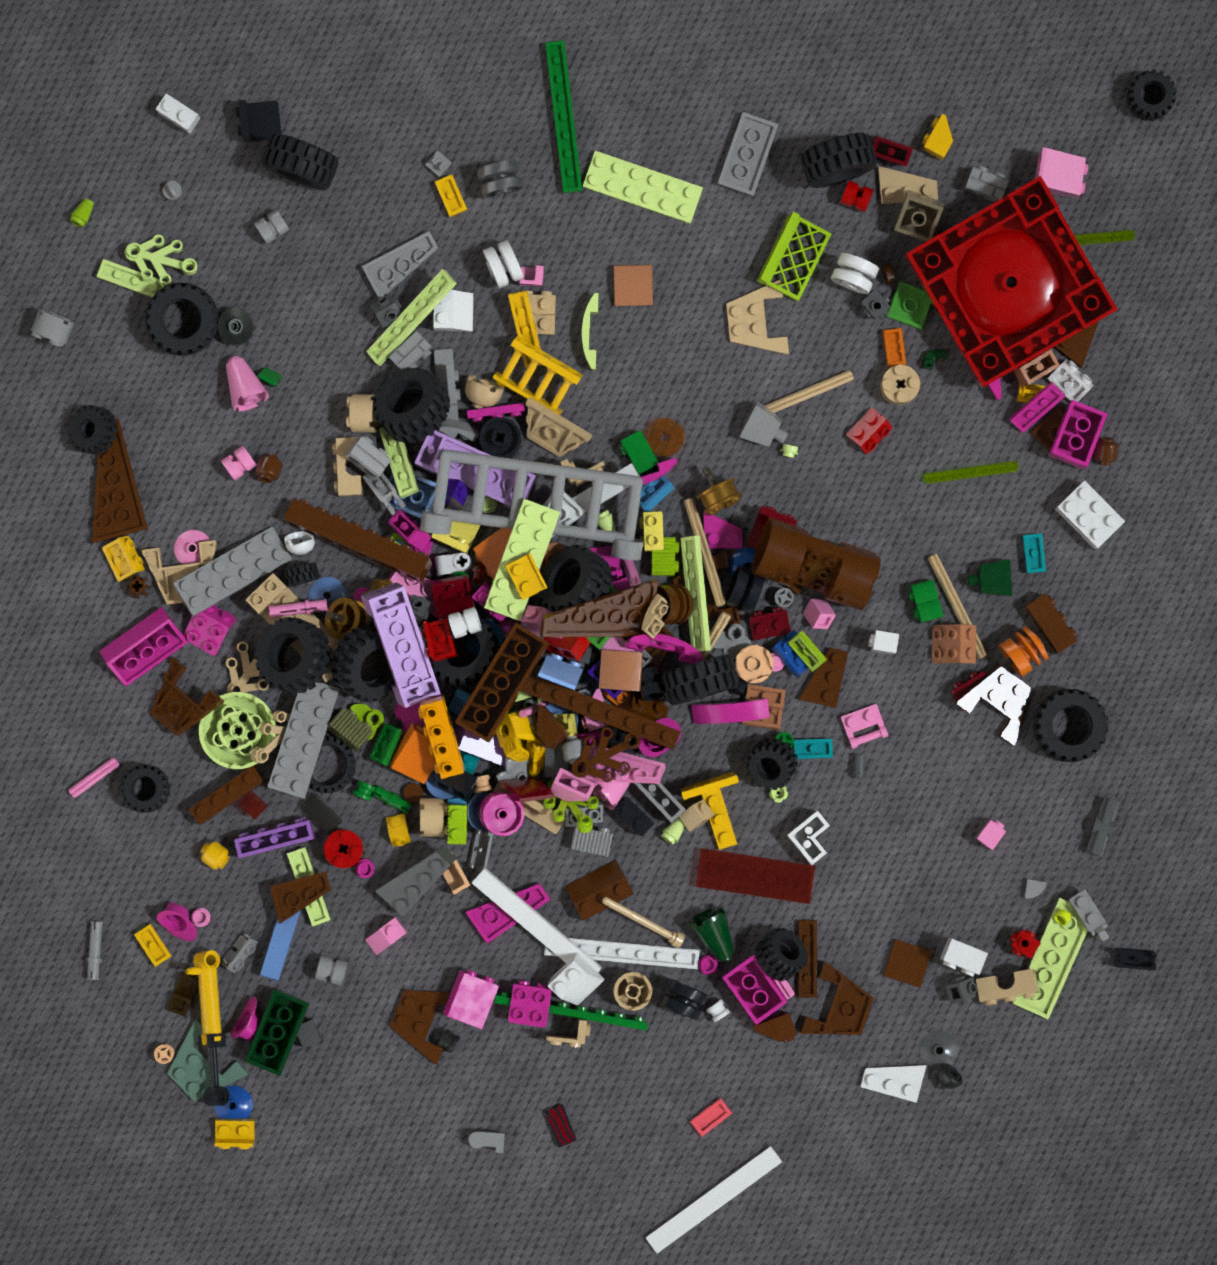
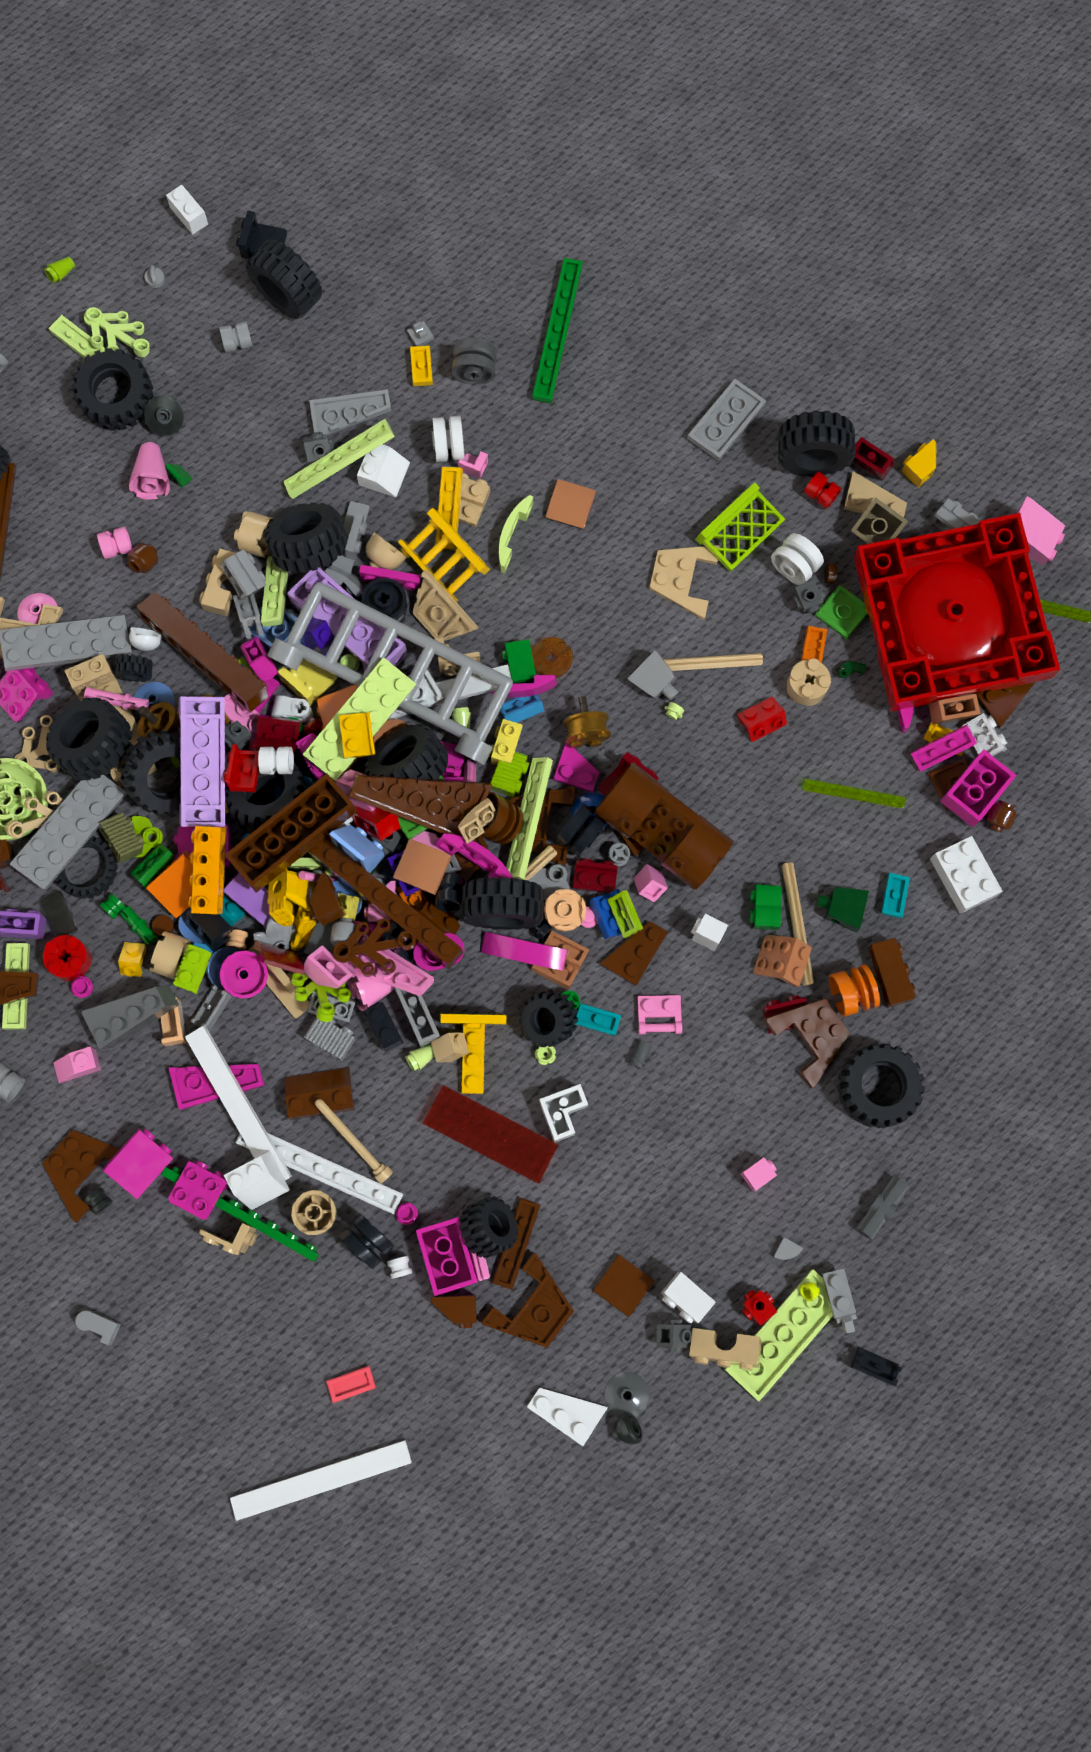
camera: 15 degrees right, 10 degrees down
light grey brick [388,330,432,372] -> none
tile [545,1104,577,1148] -> none
yellowish green plate [583,151,703,224] -> none
tan axle [684,498,726,606] -> none
dark green cone [689,906,734,962] -> none

